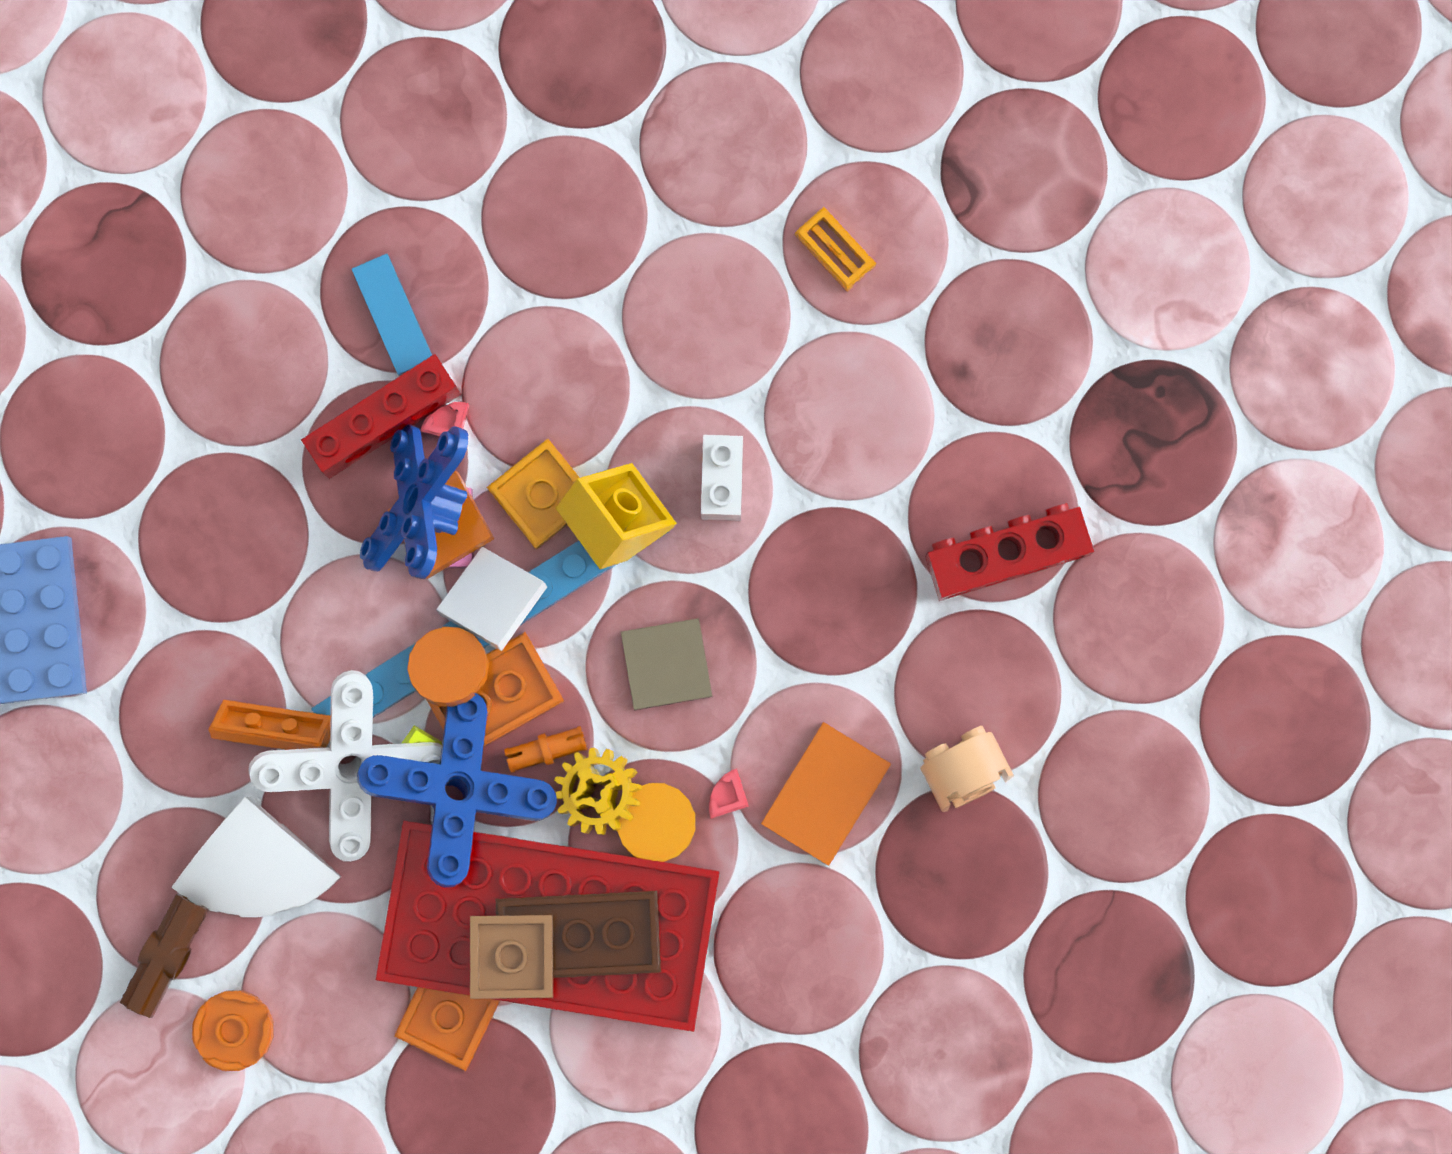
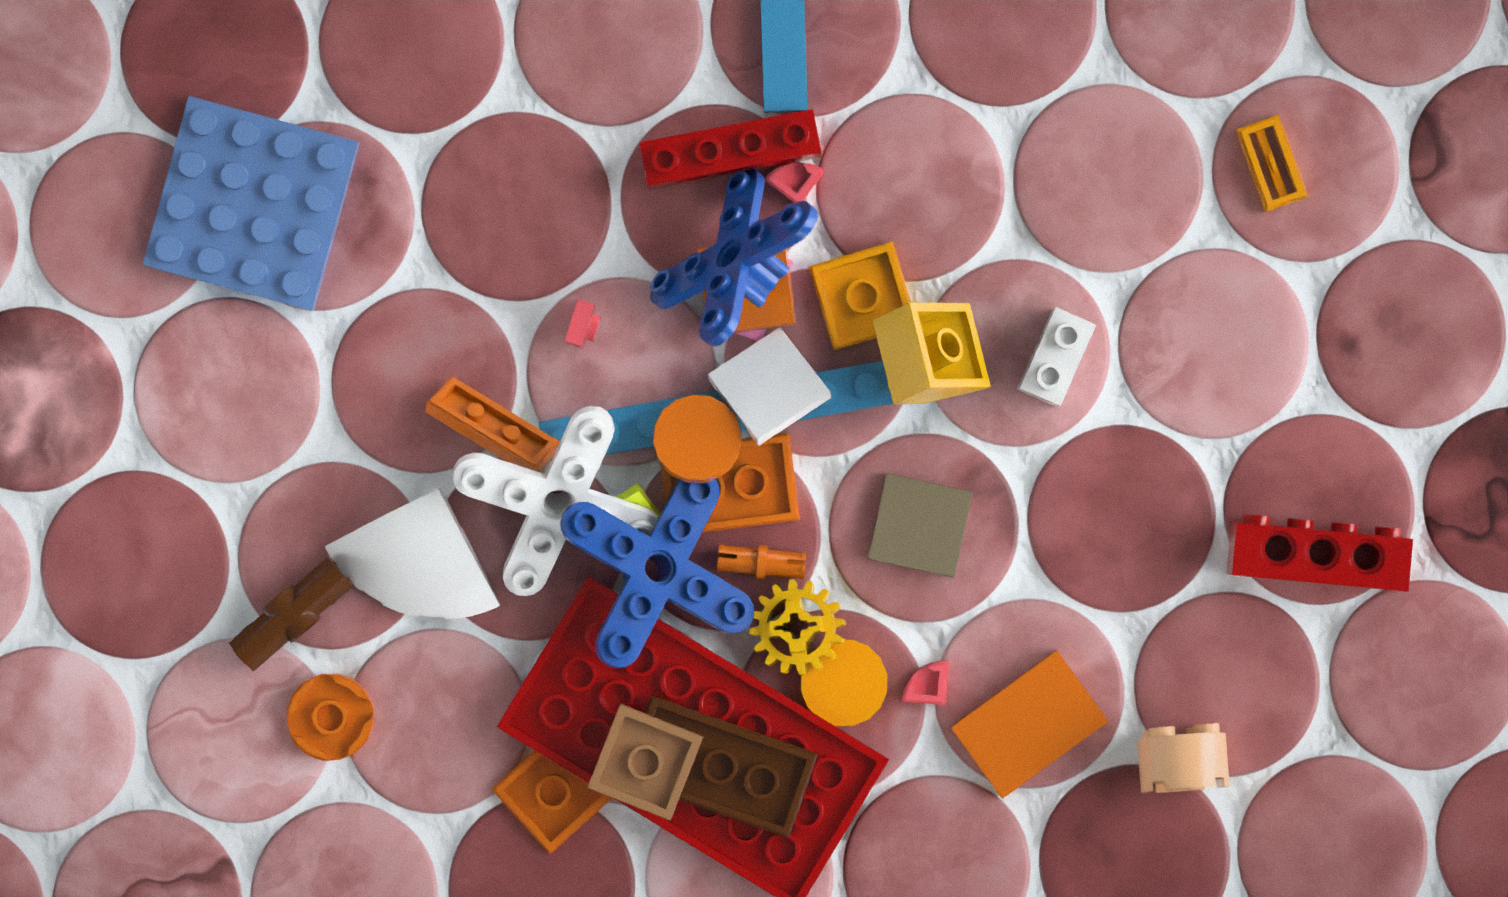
camera: 20 degrees right, 5 degrees up
none -> coral plate [565,299,601,348]

